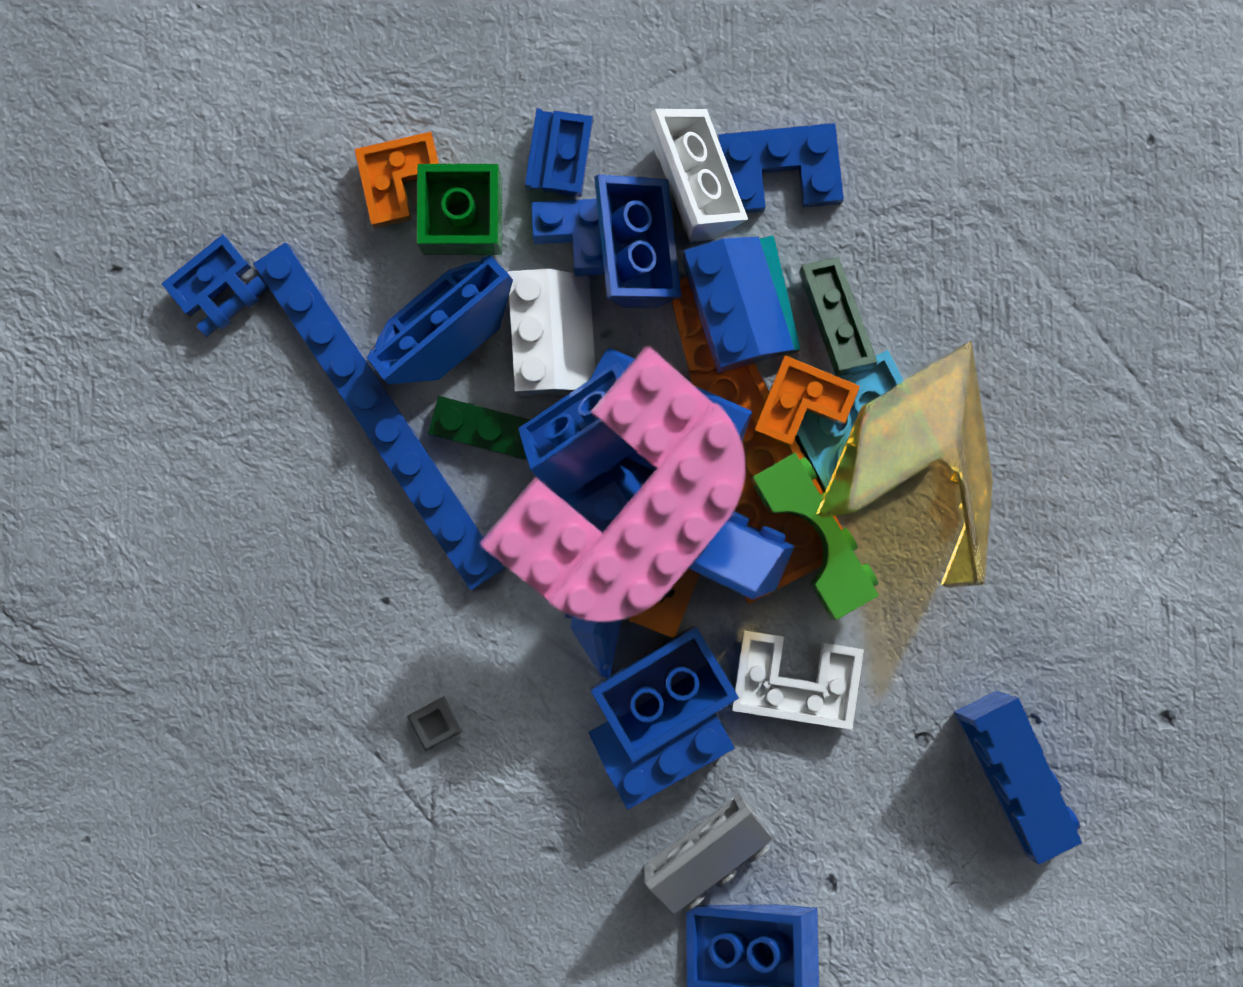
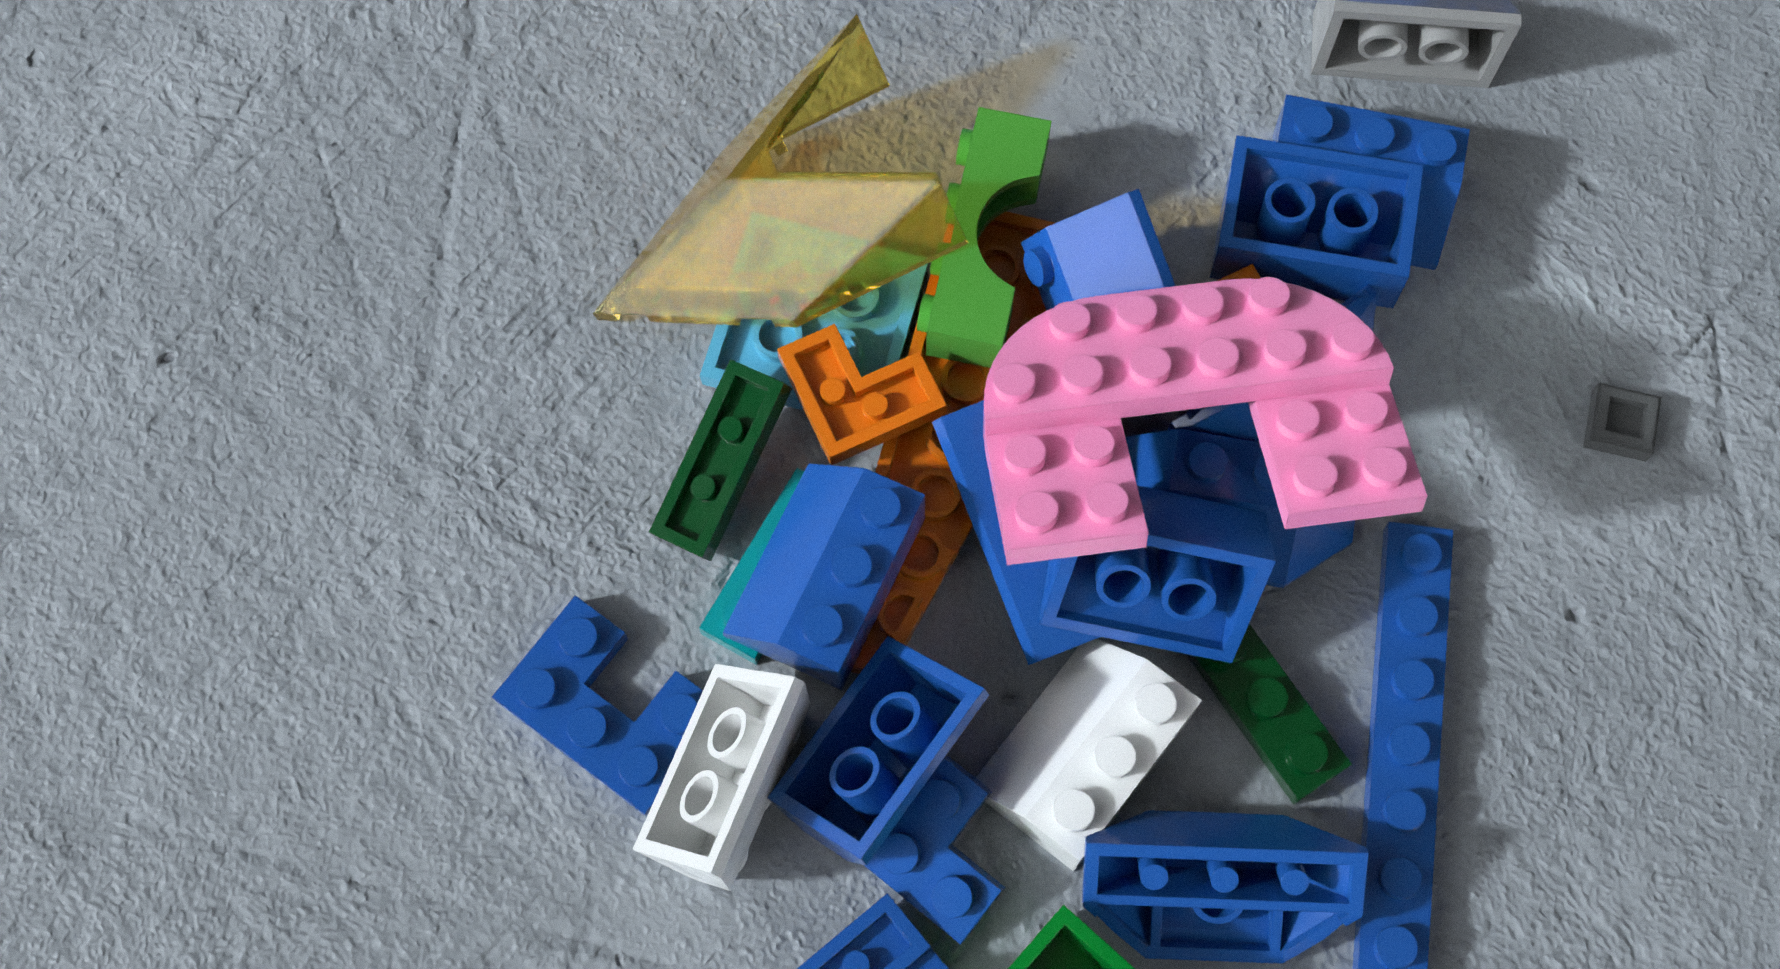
camera: 140 degrees left, 15 degrees down
white plate [731,630,864,730] -> none

